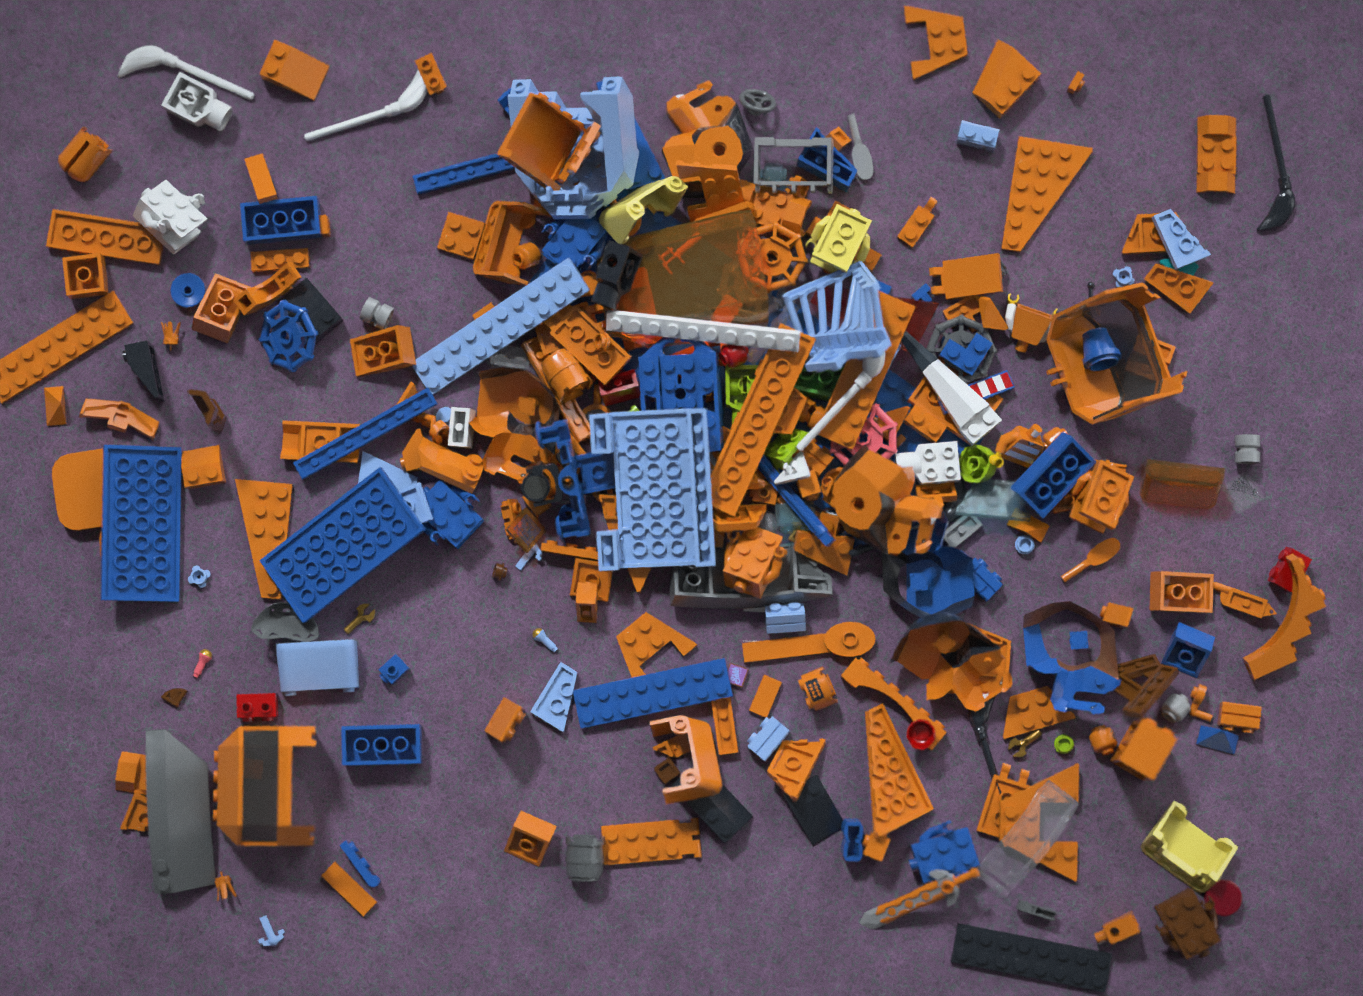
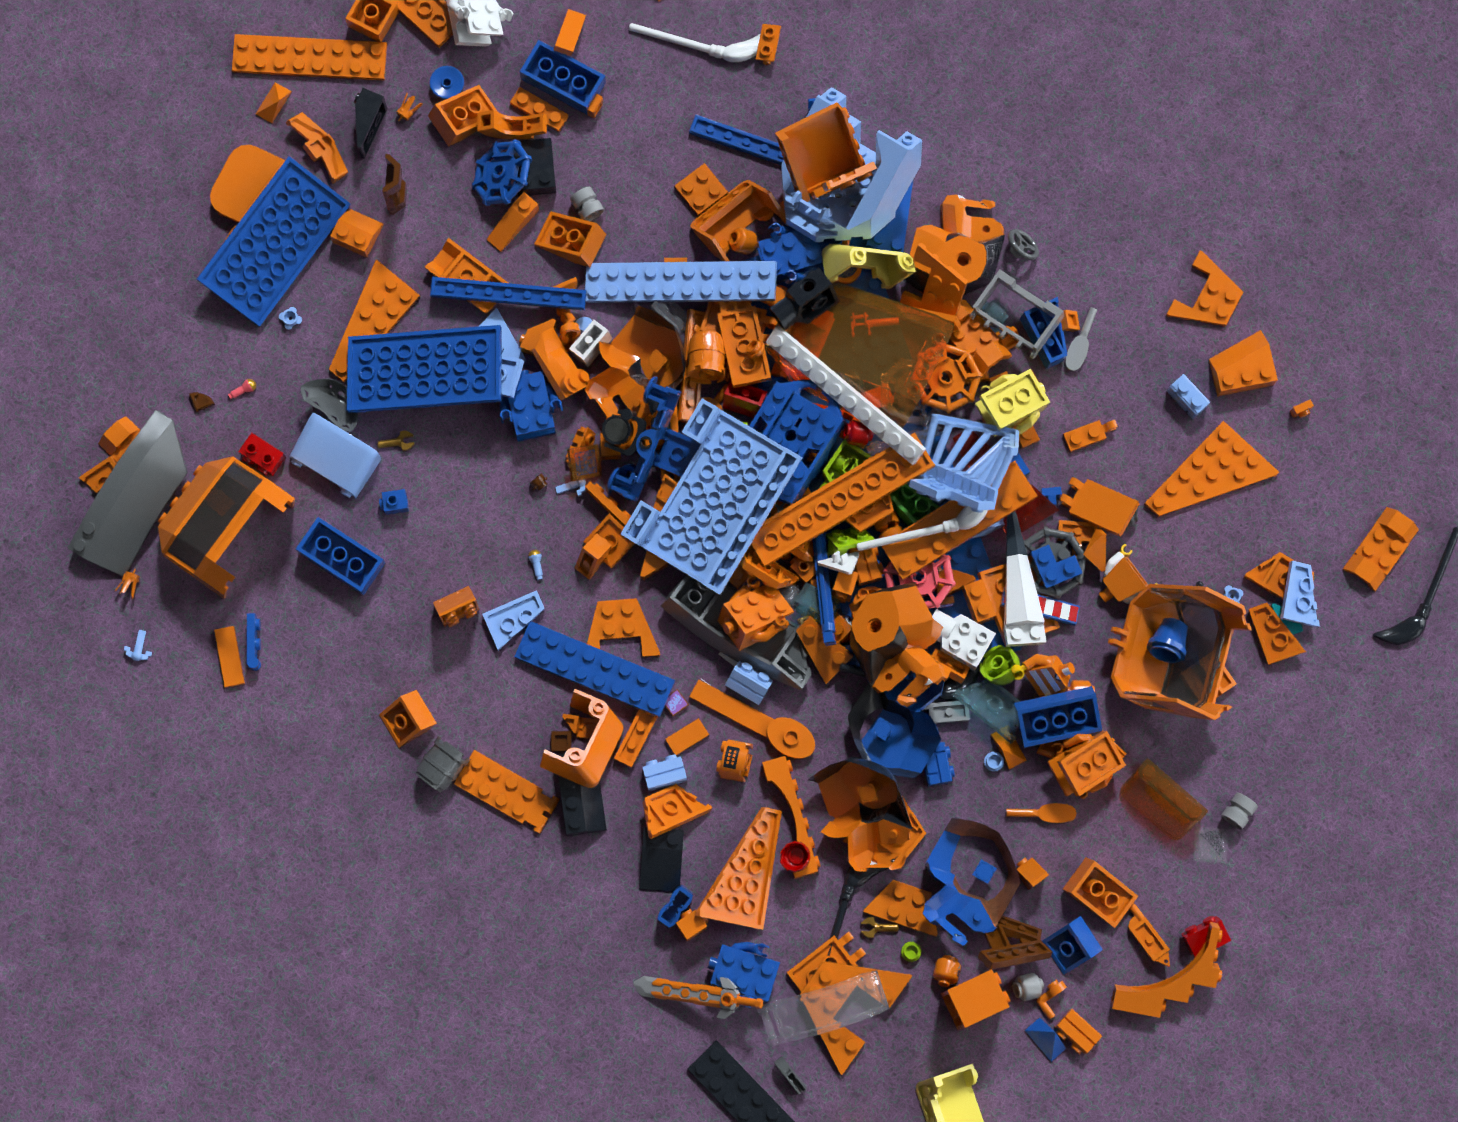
camera: 25 degrees right, 5 degrees down
none -> orange slope [486,192,539,252]

